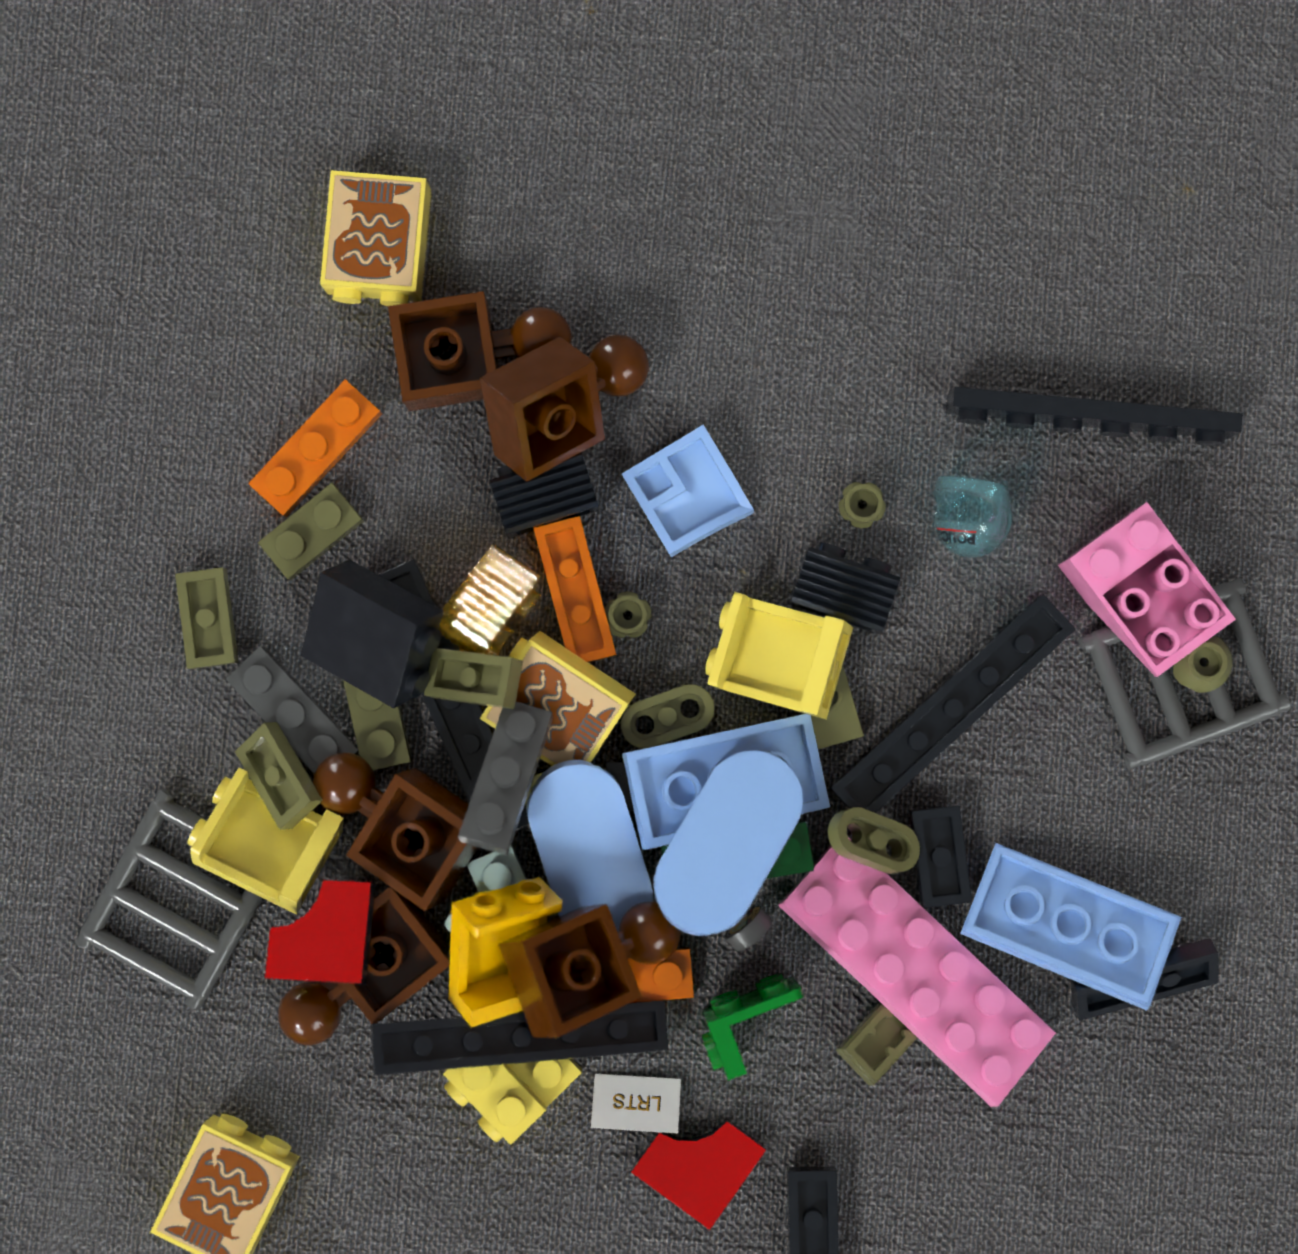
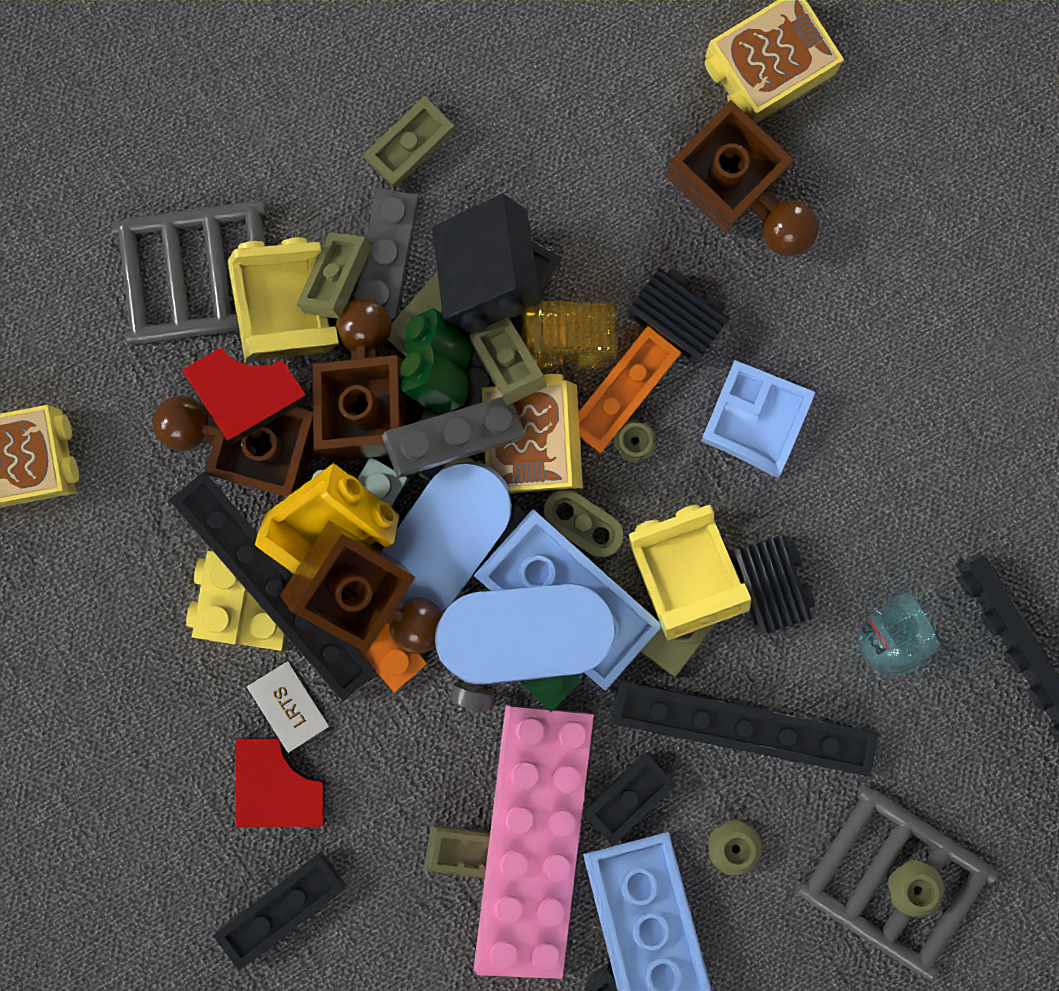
camera: 60 degrees right, 0 degrees up
orange plate [248,379,382,518] -> none
olive plate [258,483,364,581] -> none
reddish brown brick [480,335,649,482] -> none
green bracket [702,973,804,1081] -> none
olive plate [828,807,920,874] -> none
olive plate [838,482,886,529] -> none
bright pink slope [1058,502,1236,677] -> none
none -> dark green brick [400,308,472,415]
none -> olive plate [708,819,762,876]

